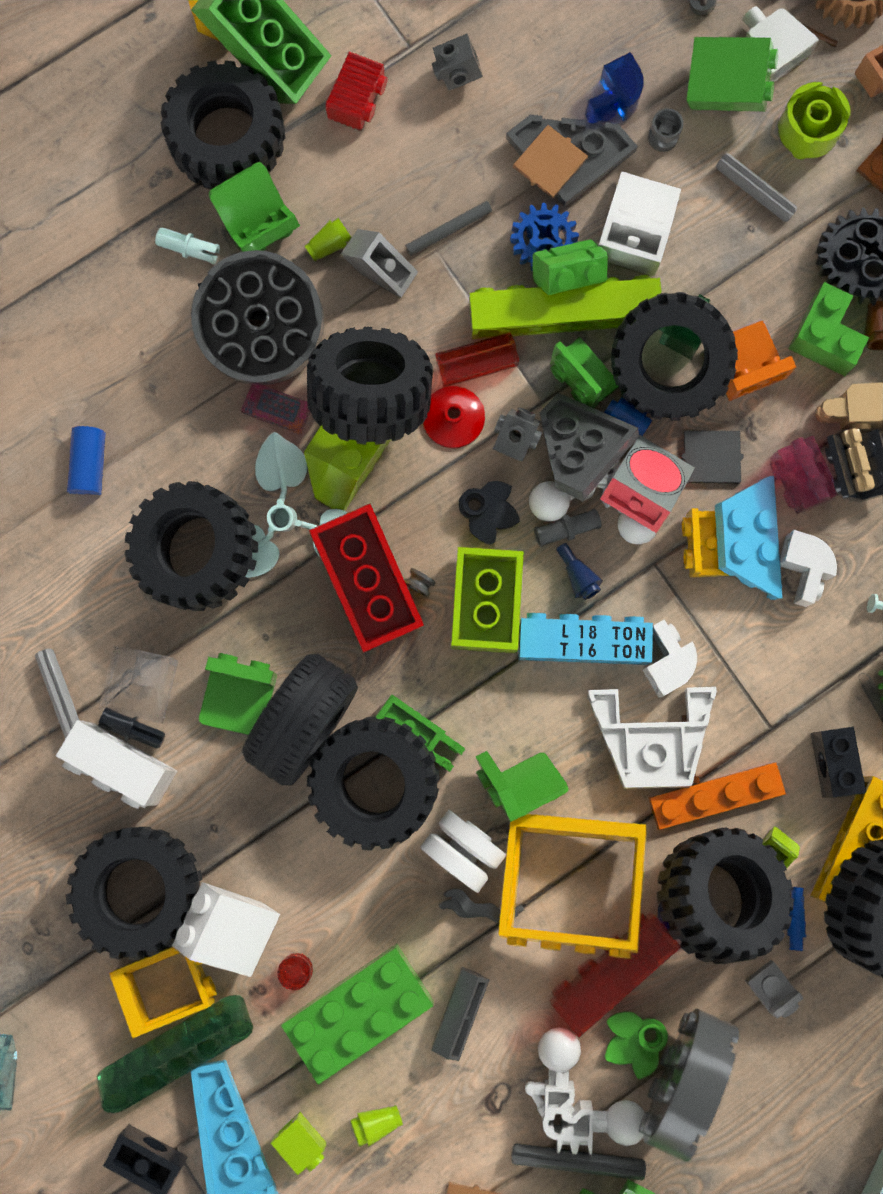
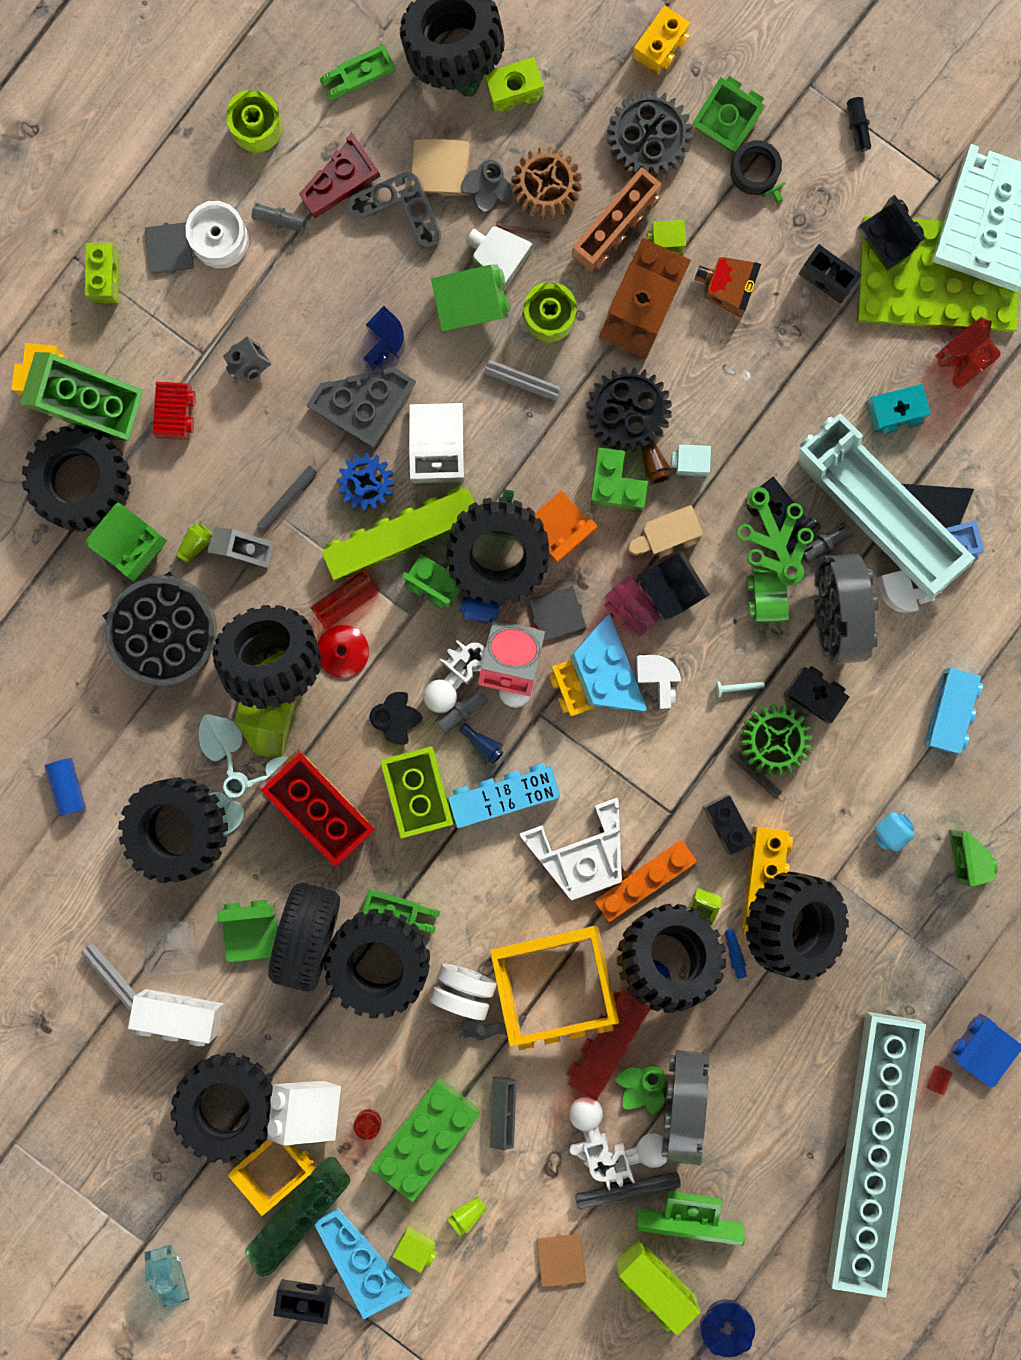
camera: 15 degrees left, 5 degrees up
black axle [98,707,165,748] -> none
light aqua axle [155,227,220,265] -> none
clear pink tile [241,384,310,435] -> none
dark grey bush [404,568,436,597] -> none
bright green bracket [475,751,569,822] -> none
dark grey brick [493,408,543,462] -> none
medium nougat piece [513,125,588,198] -> none
bright green brick [532,239,608,295] -> none
dark grey plate [540,393,639,501] -> none
white brick [643,619,697,698] -> none
dark grey wheel [648,108,684,152] -> none
light grey bracket [745,960,803,1018] -> none
tan axle [841,428,875,492] -> none

